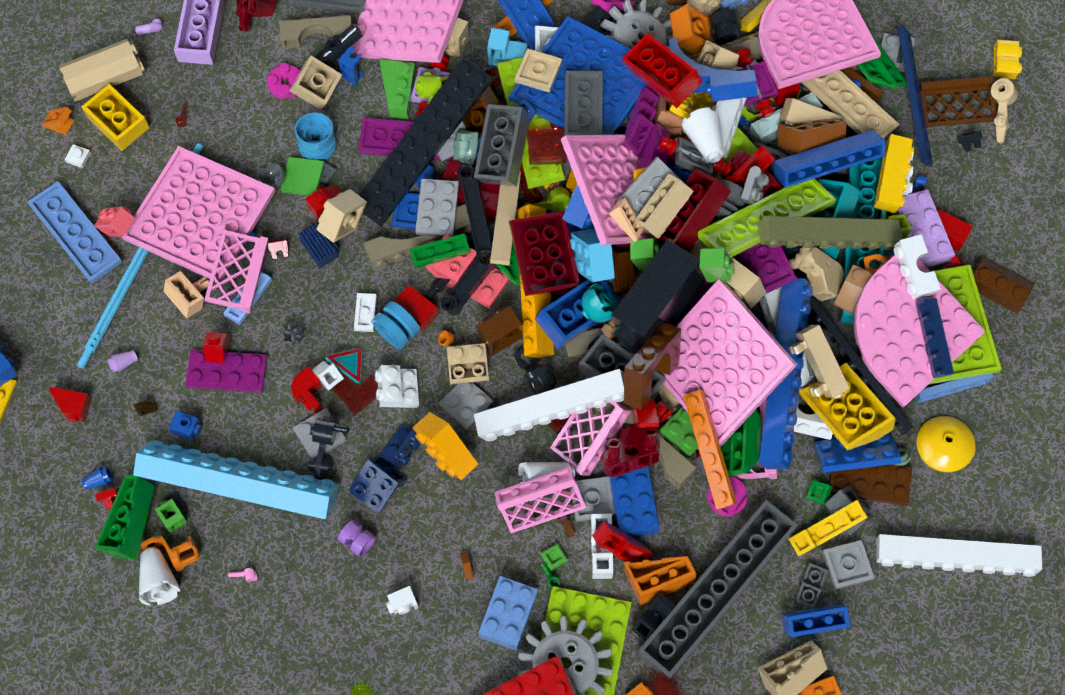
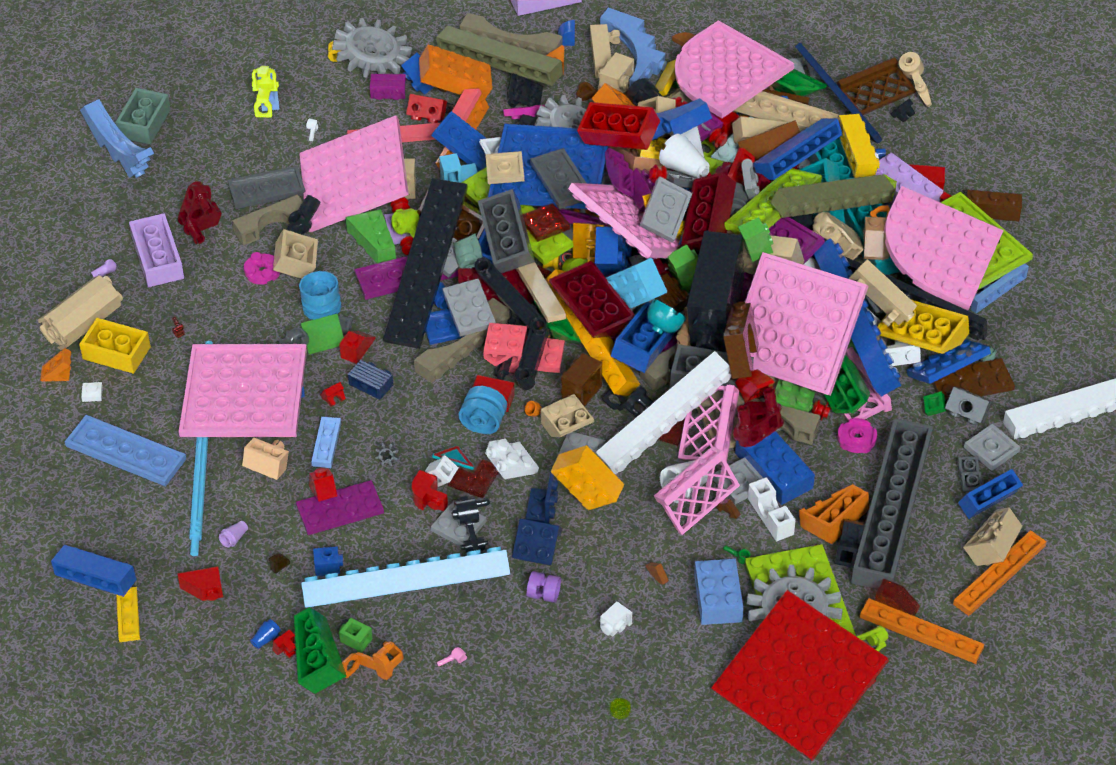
camera: 25 degrees left, 20 degrees down
coral brick [94,206,135,237] -> none
white cone [139,547,180,605] -> none
bright pink fence [205,229,268,314] -> none
tan brick [317,189,367,243] -> none
blue hinge [338,46,364,86] -> none
white plate [354,293,377,332] -> none
green plate [409,233,470,268] -> none
bright green tile [540,543,568,571] -> none
red slope [592,521,653,563] -> none
light nougat slope [609,197,644,242] -> none
tan brick [634,173,694,239] -> none
orange plate [683,390,737,510] -> none
yellow slope [789,500,868,557] -> none
white arch [894,234,941,300] -> none
dark blue hinge [916,298,954,378] -> none
yellow dish [916,416,976,472] -> none
yellow brick [993,39,1022,79] -> none

